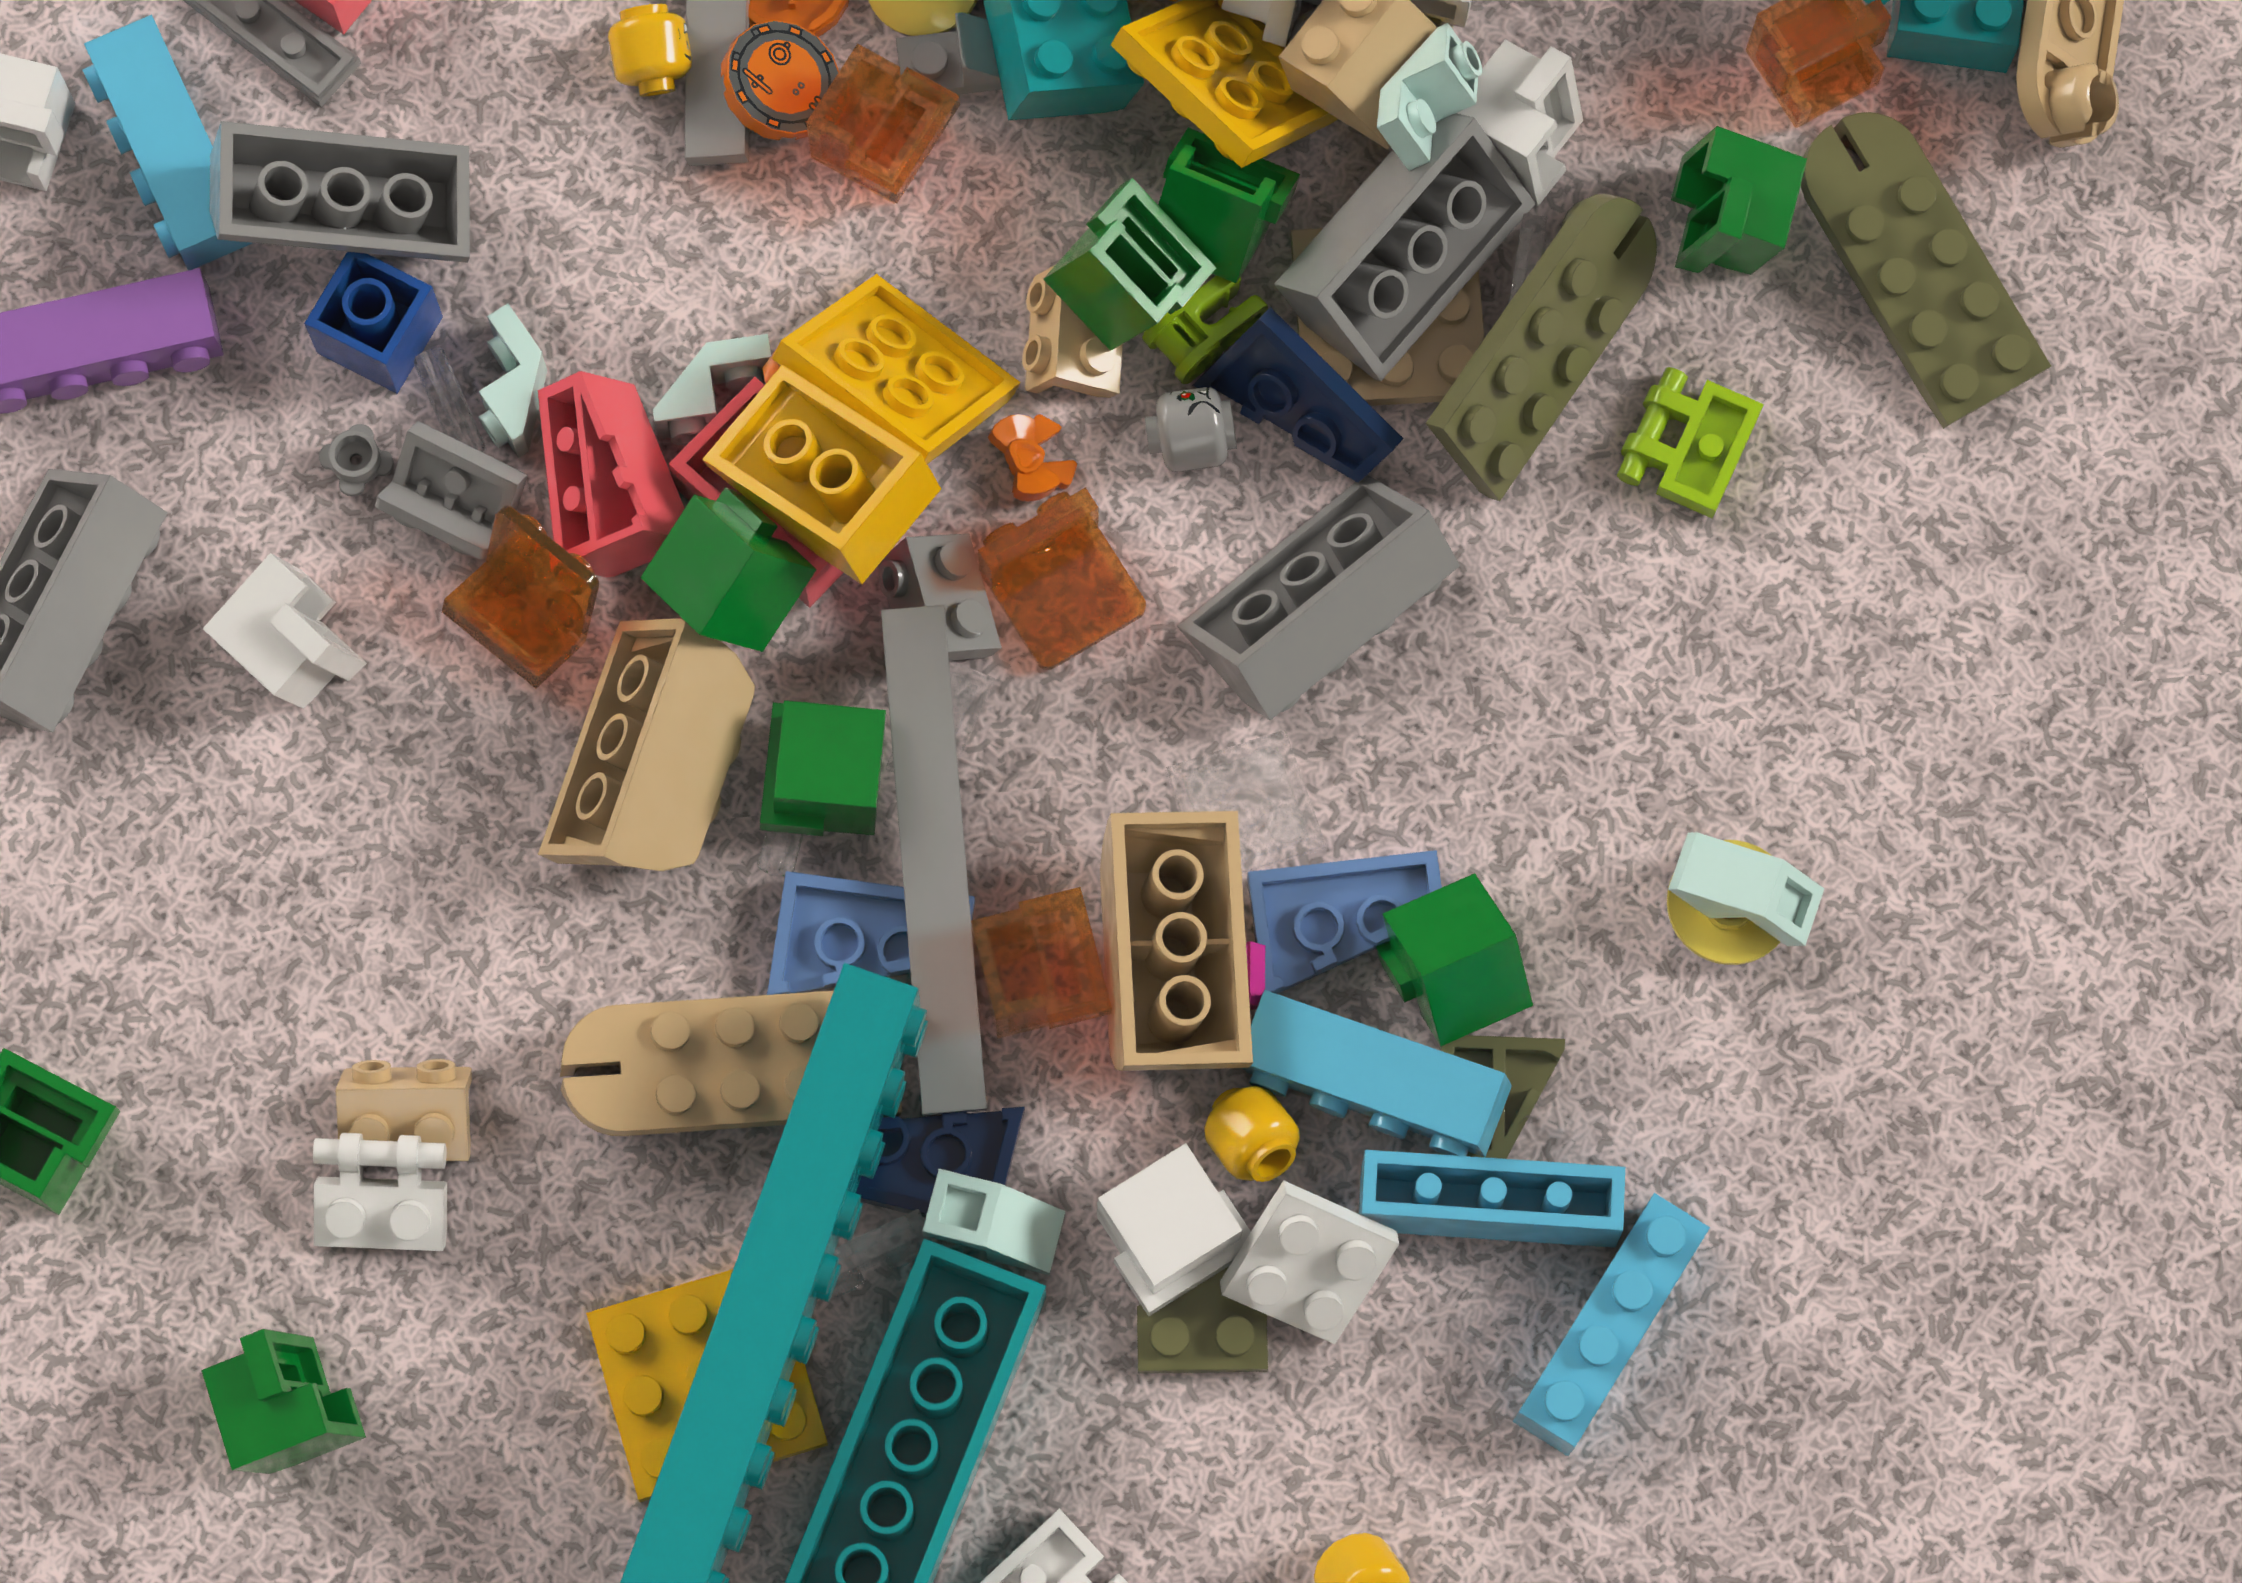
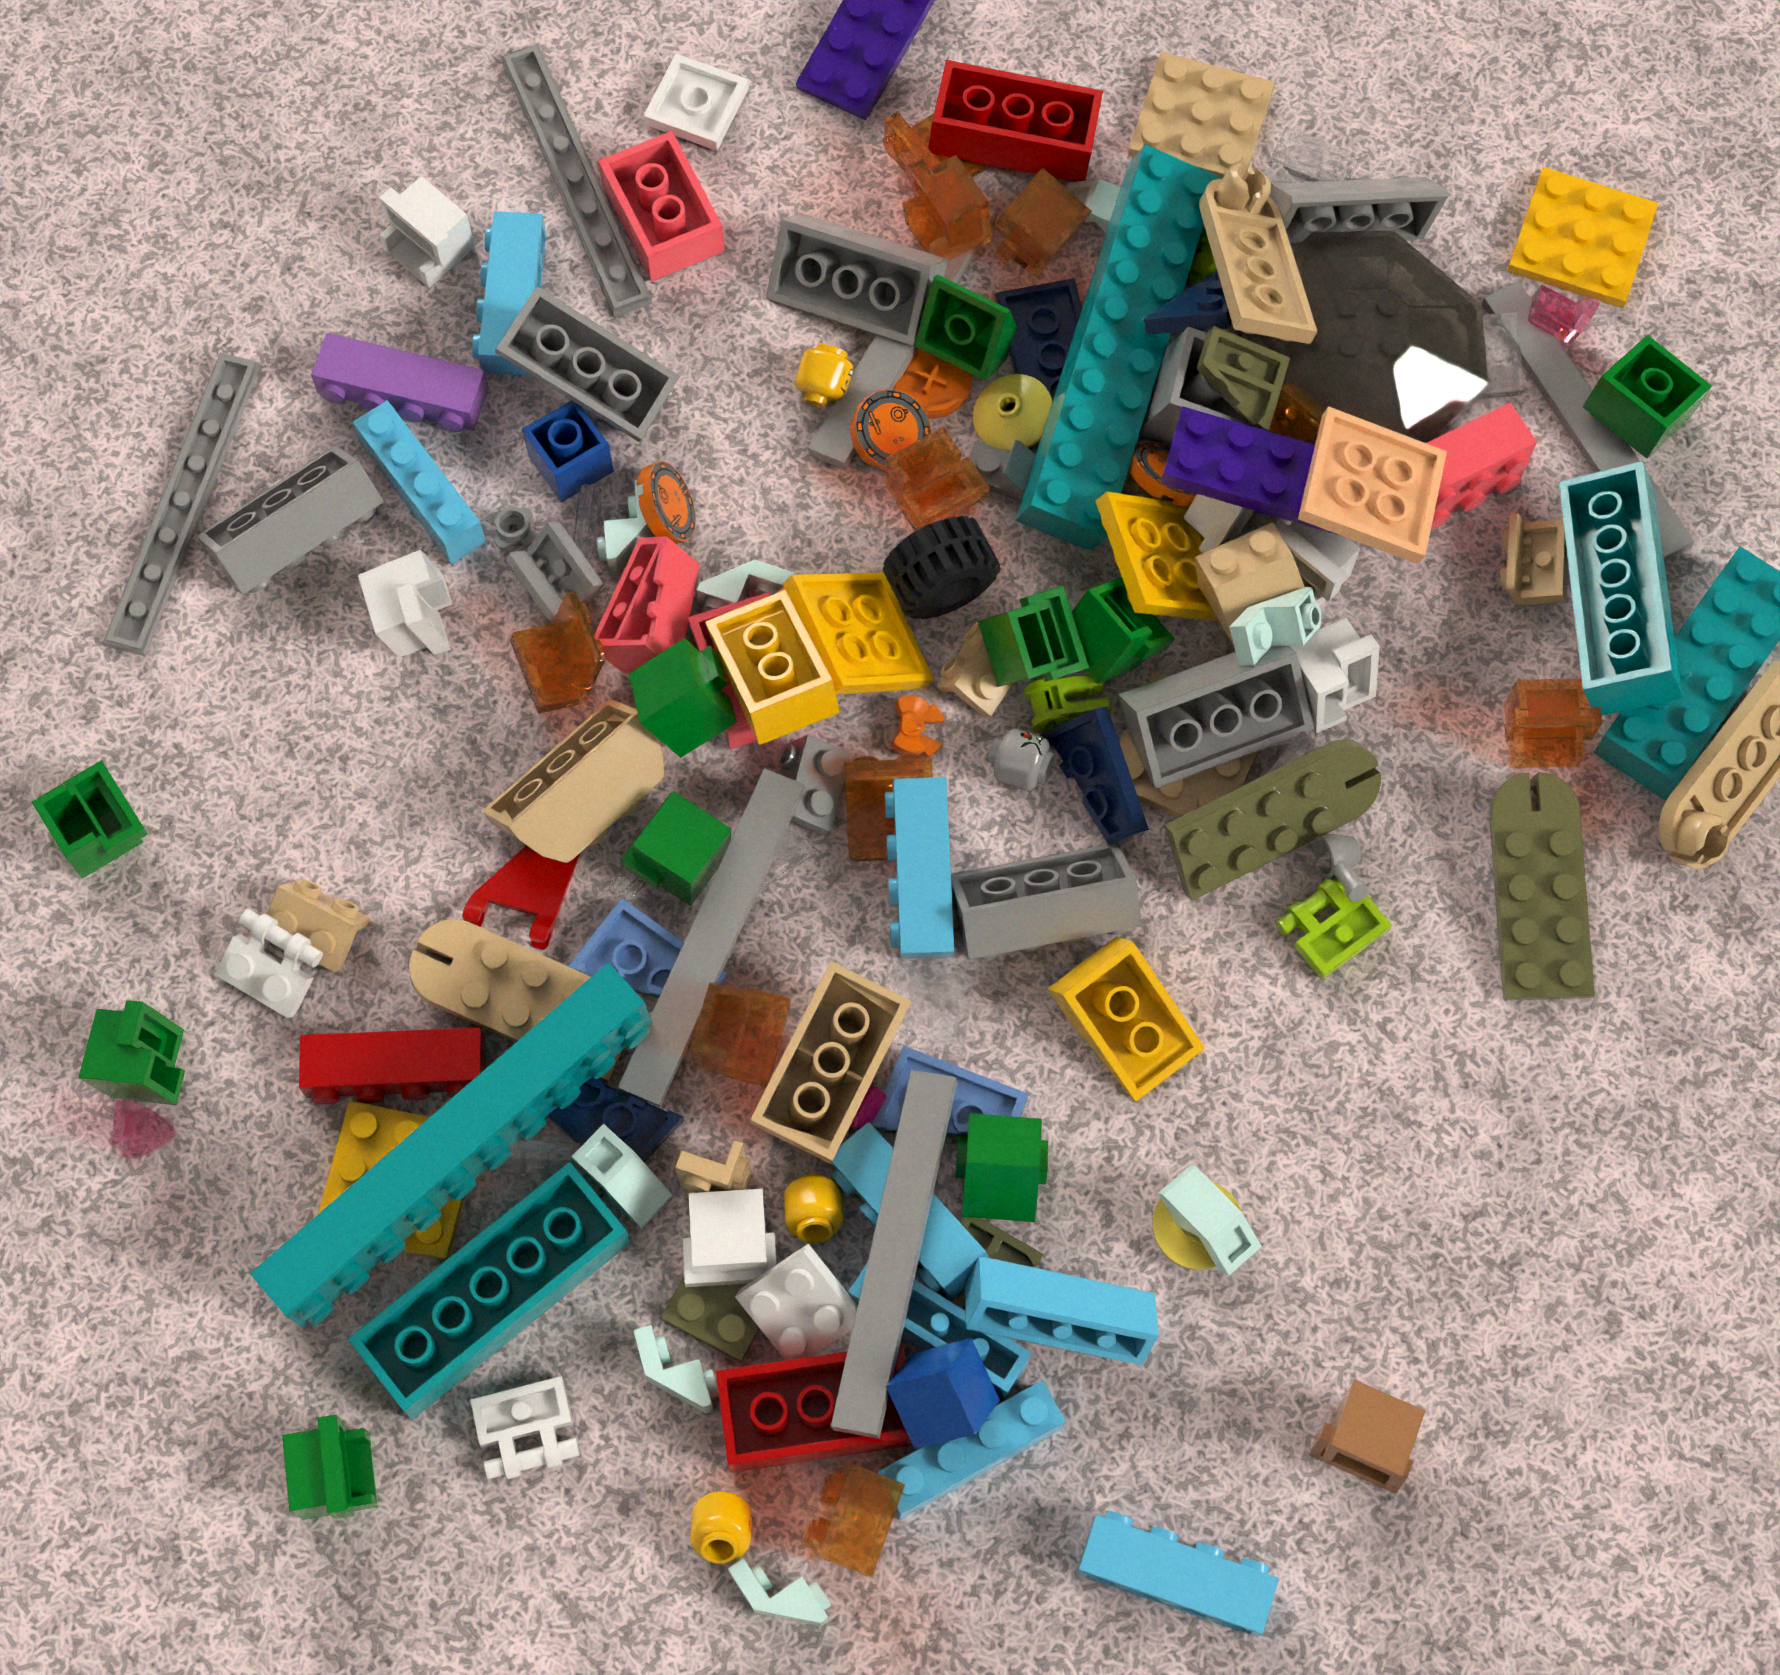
camera: 30 degrees right, 5 degrees down
green plate [1671,126,1807,275] -> none
none -> clear pink tile [111,1099,177,1159]
none -> red brick [299,1027,486,1104]
none -> medium azure brick [352,400,486,564]
none -> red flag [462,845,581,950]
none -> light aqua slope [633,1325,719,1413]
none -> orange tile [637,461,696,544]
none -> tan bracket [675,1140,752,1198]
none -> red brick [716,1343,913,1473]
none -> clear orange bracket [803,1464,905,1578]
none -> light grey tile [831,1070,958,1439]
none -> black tyre [882,516,1001,619]
none -> medium azure brick [885,777,954,959]
none -> blue head [886,1338,1000,1449]
none -> medium azure brick [964,1256,1159,1365]
none -> yellow slope [1047,936,1205,1102]
none -> medium azure brick [1076,1511,1279,1638]
none -> medium nougat plate [1309,1380,1425,1494]
none -> light grey bar [1313,834,1369,902]

